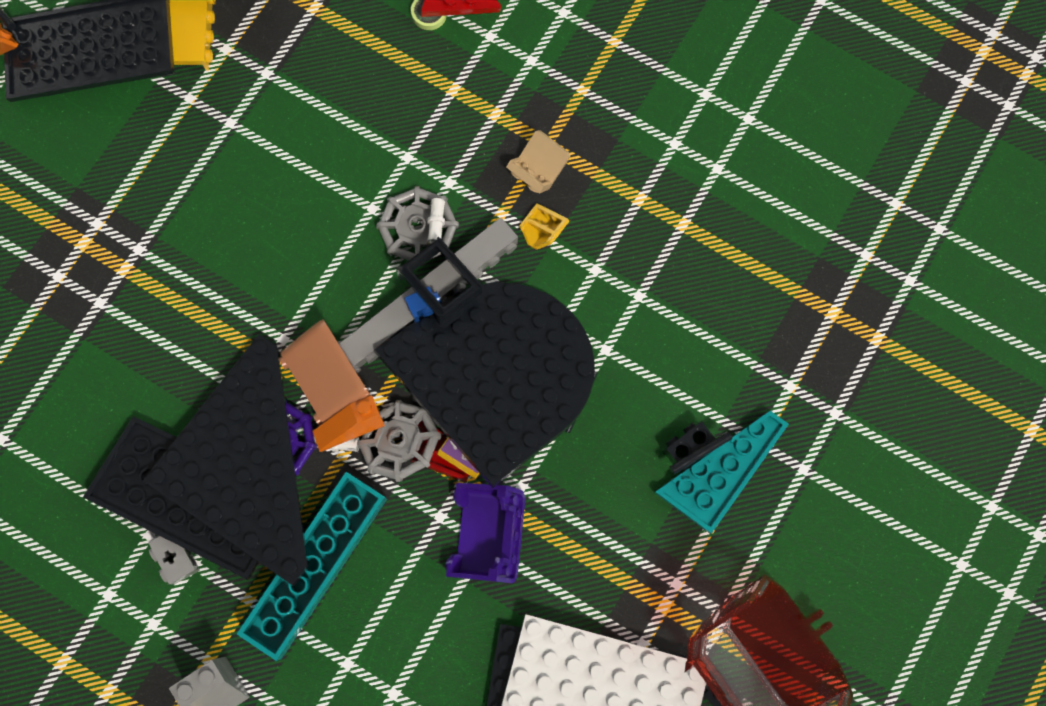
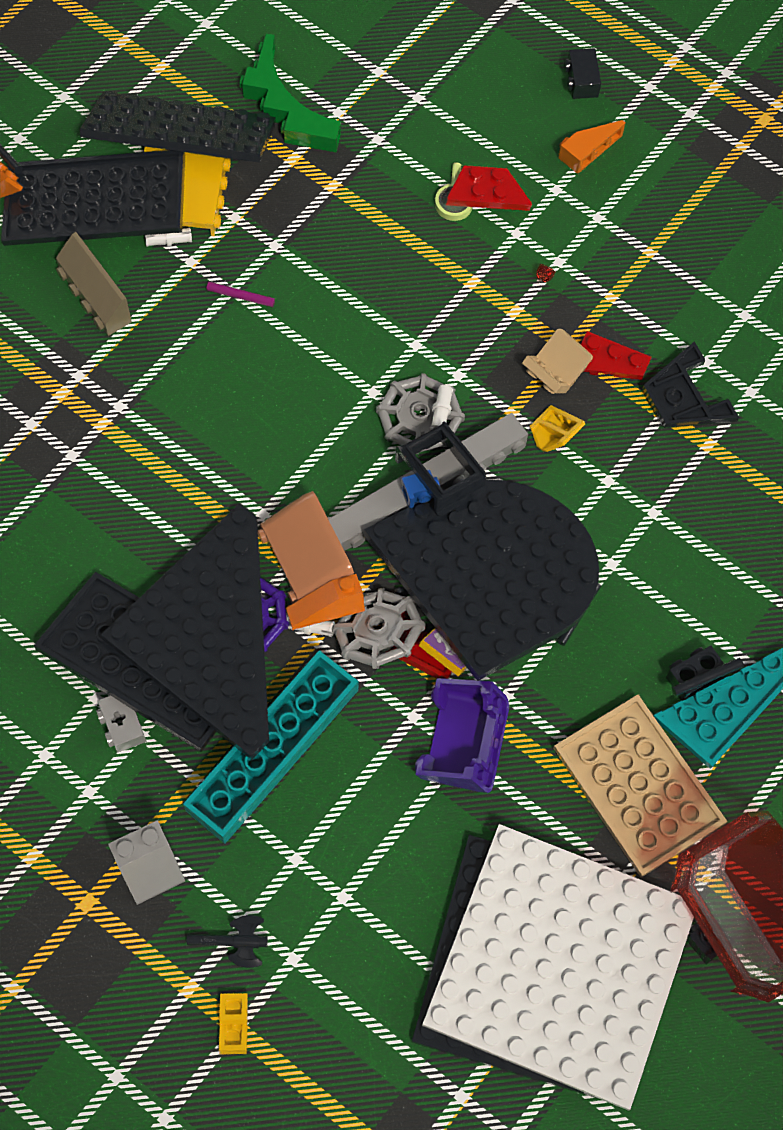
camera: 10 degrees right, 10 degrees down
none -> dark tan slope [56,232,132,336]
none -> white pin [145,227,192,247]
none -> magenta bar [207,282,275,307]
none -> clear red hinge [536,263,556,283]
none -> tan plate [553,695,727,877]
none -> red wing [581,331,651,380]
none -> black wing [642,341,739,428]

